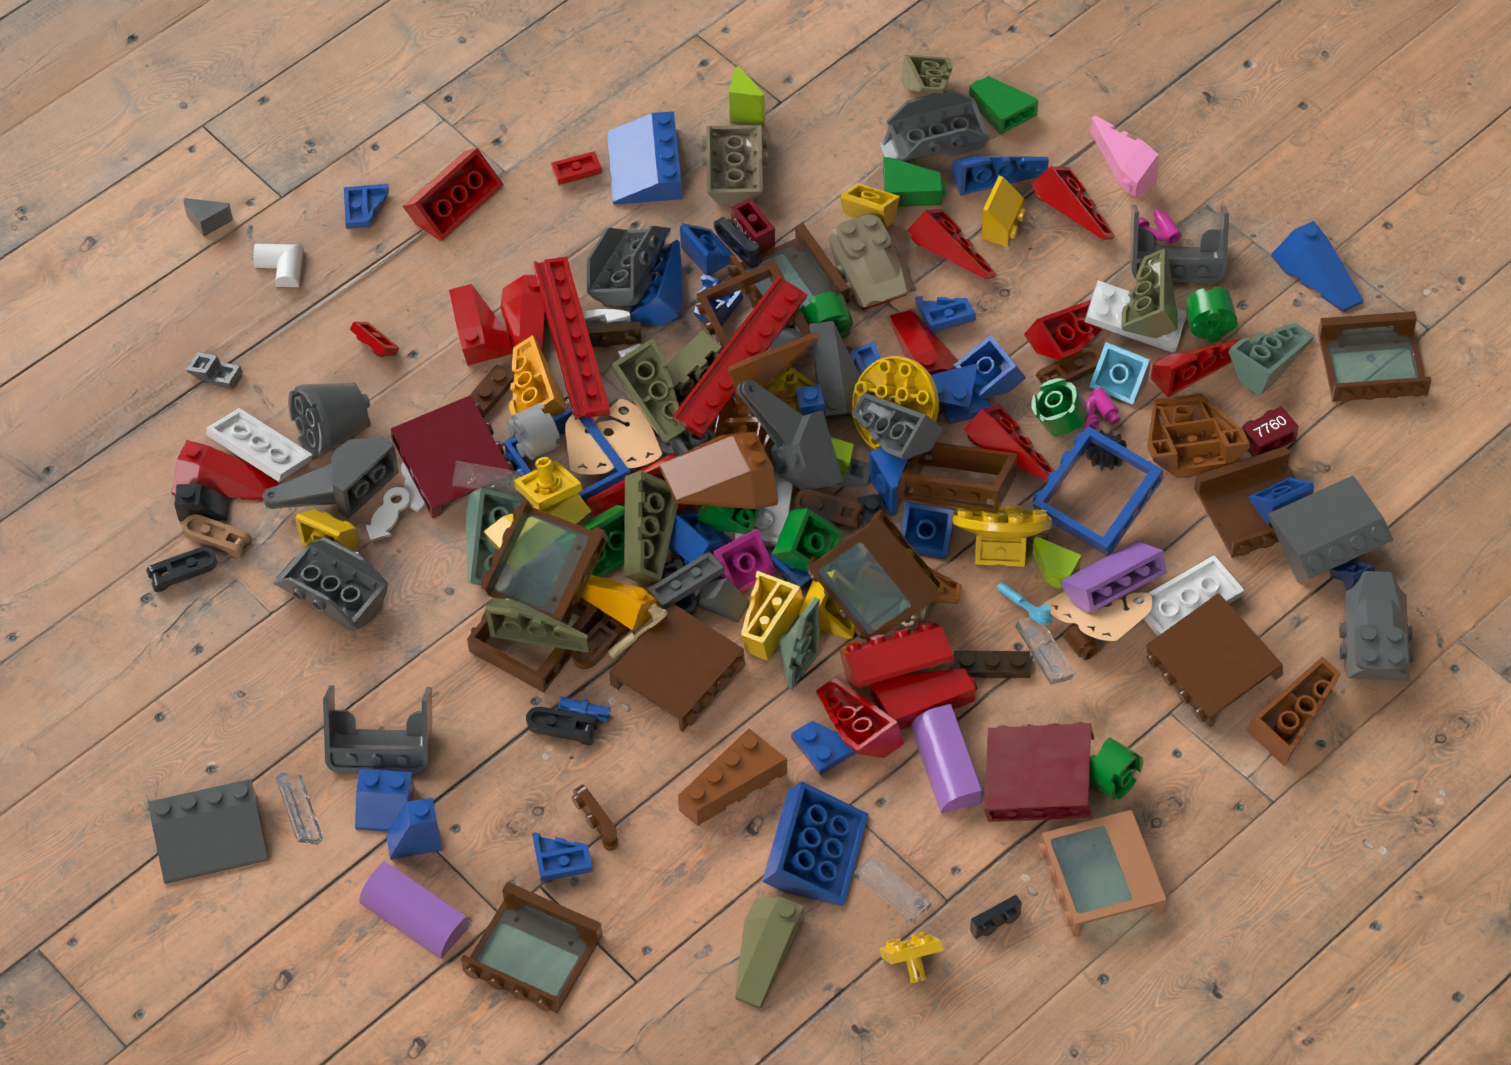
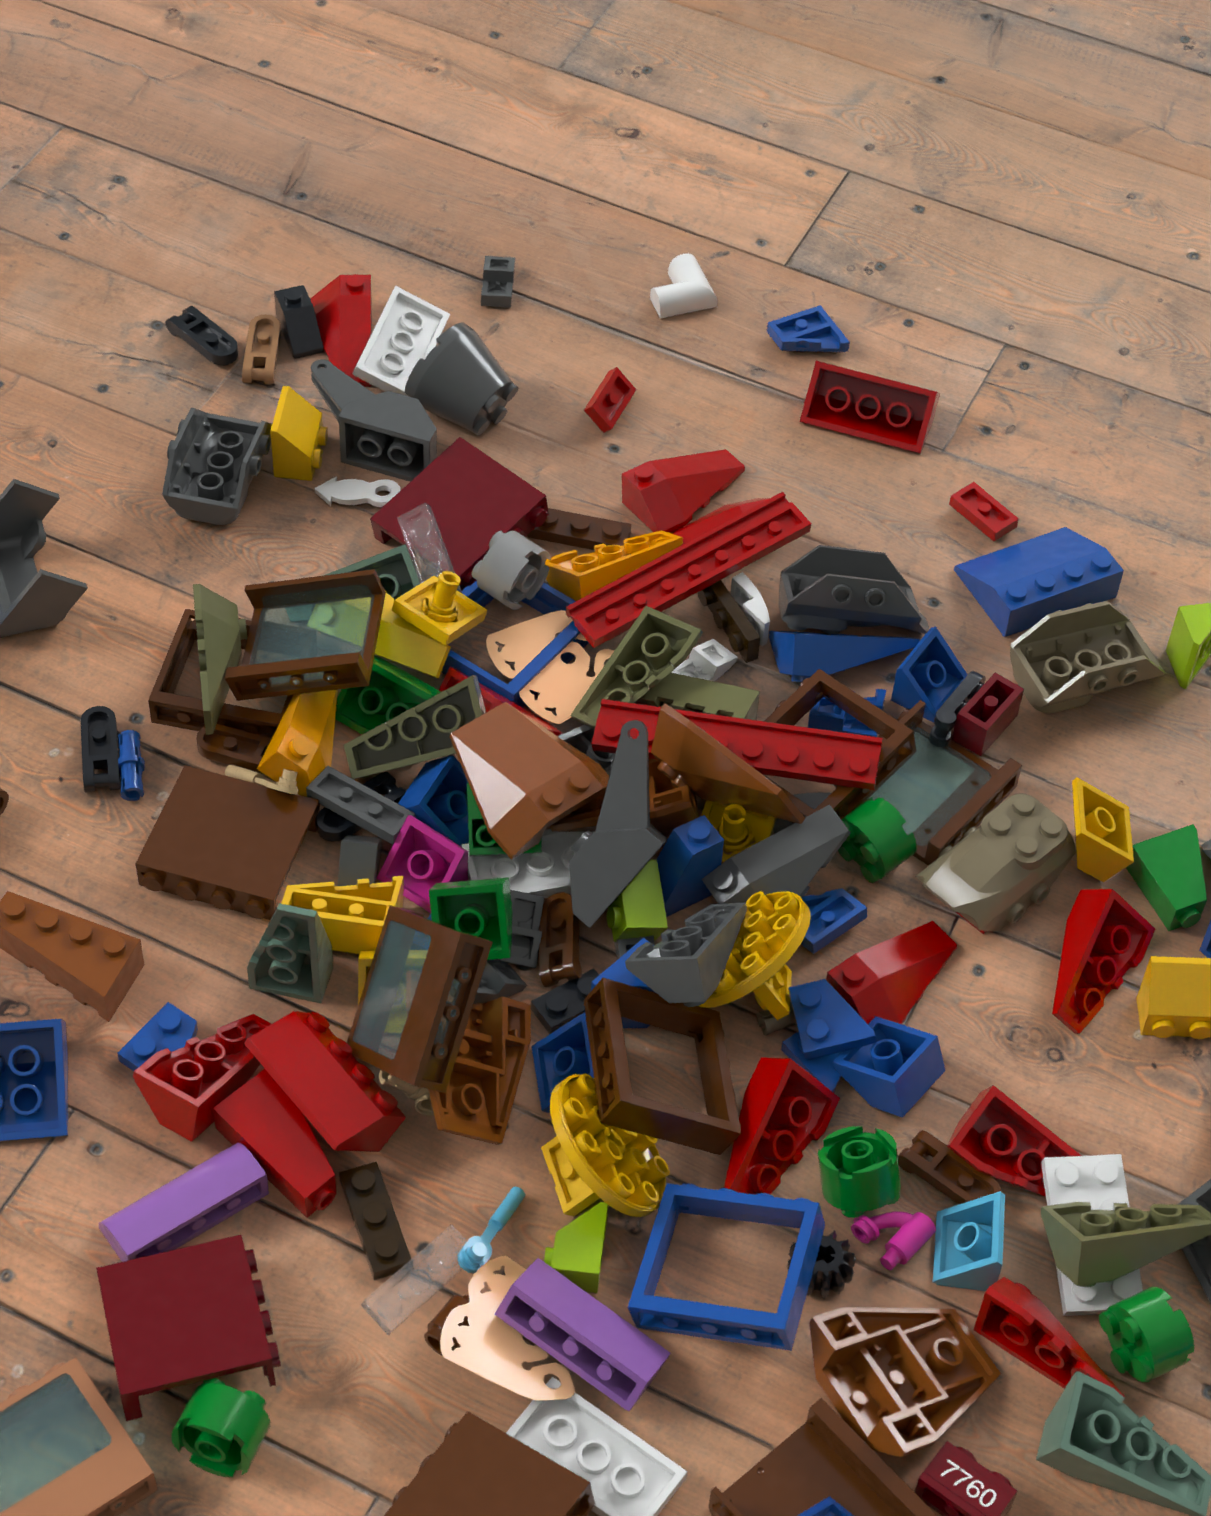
camera: 65 degrees right, 5 degrees down
dark grey slope [183,198,233,237] -> none
blue wing [915,296,976,333] -> none

